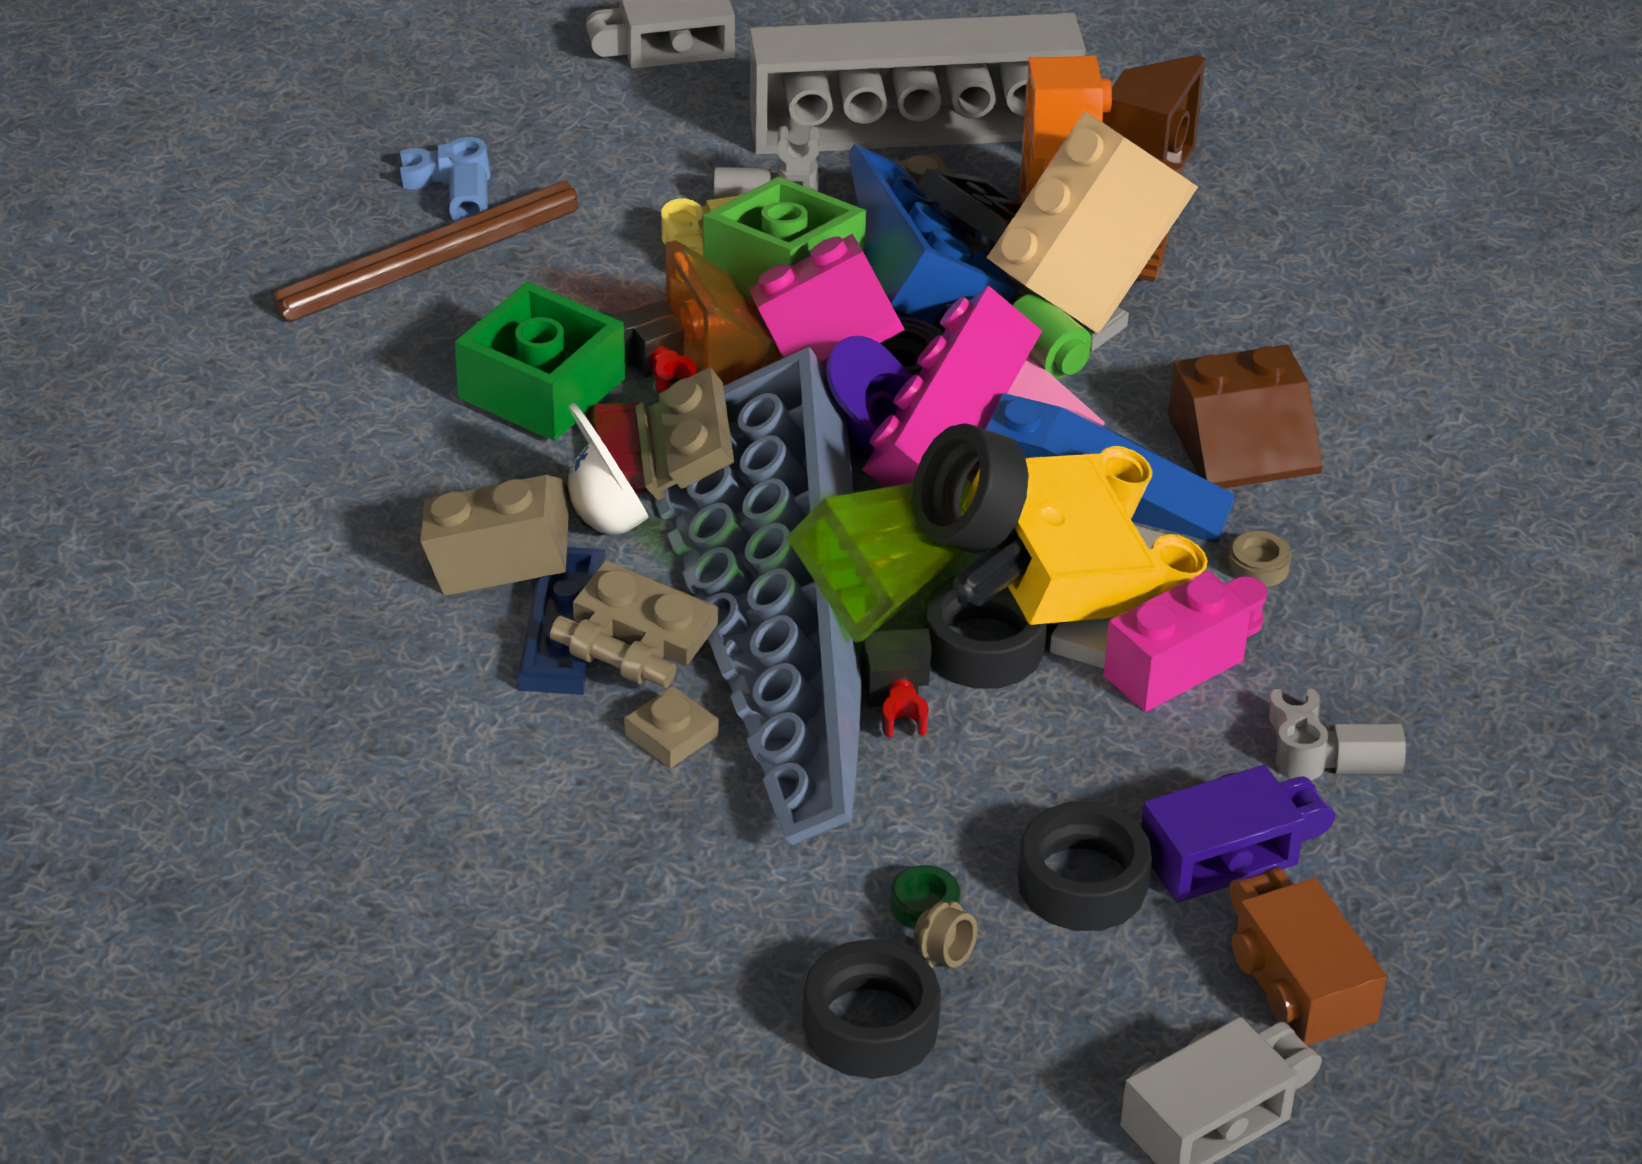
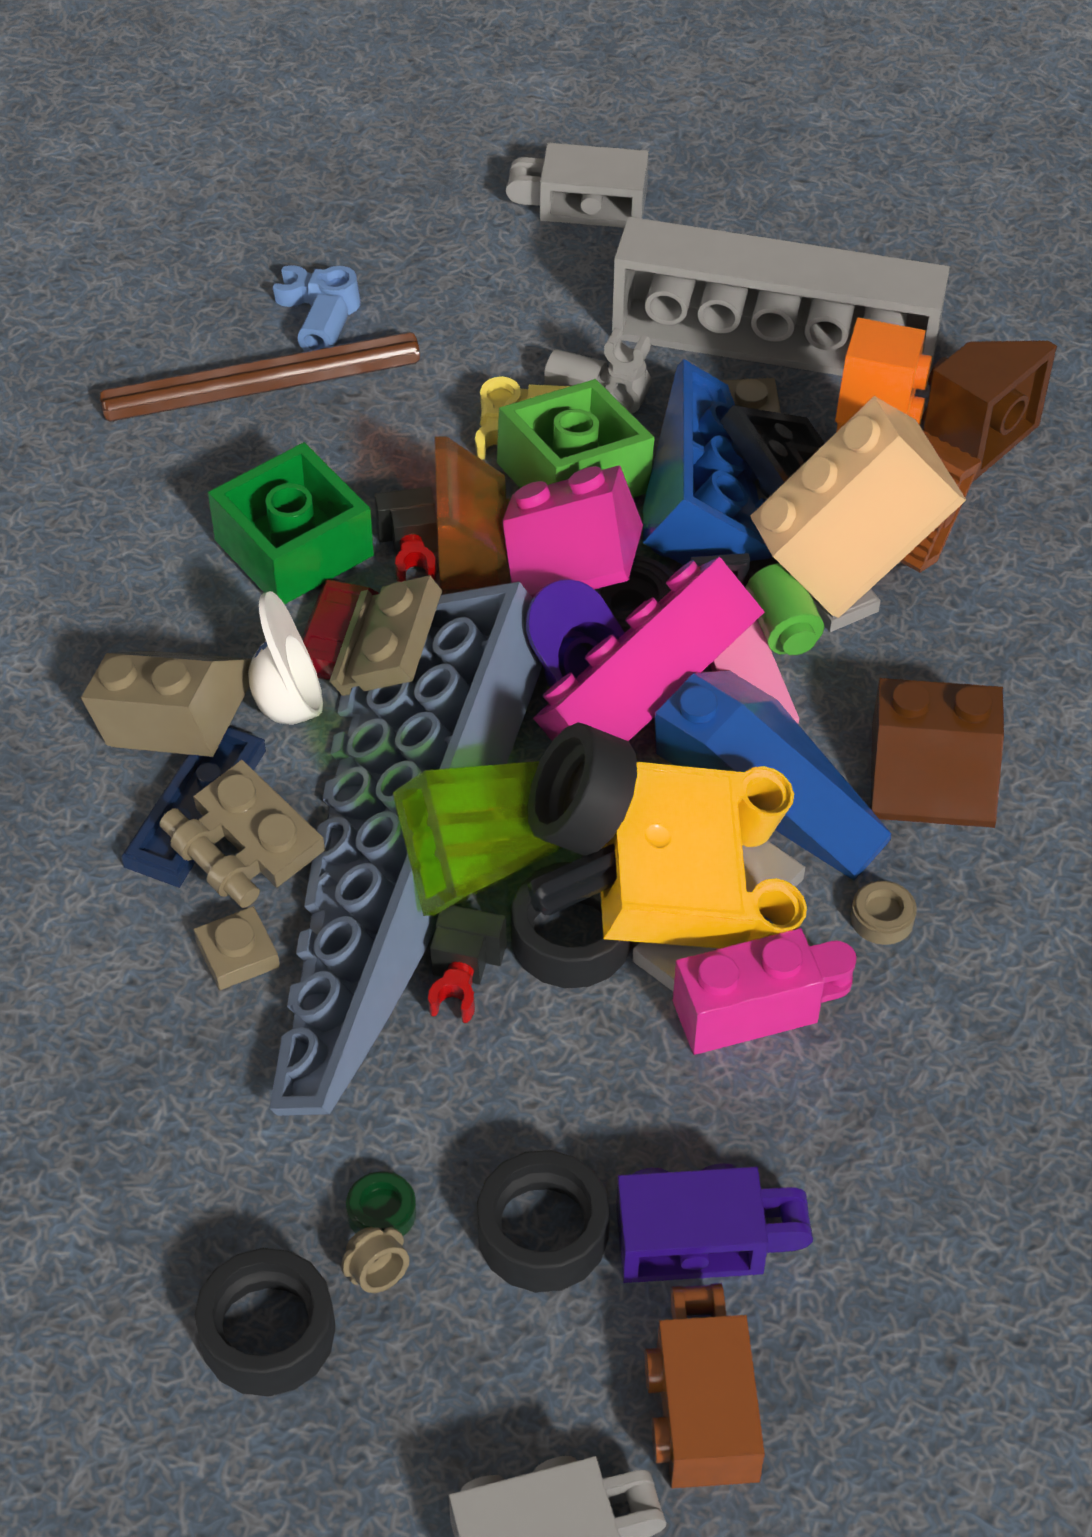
camera: 20 degrees right, 10 degrees up
light grey bar [1269,689,1406,780] -> none

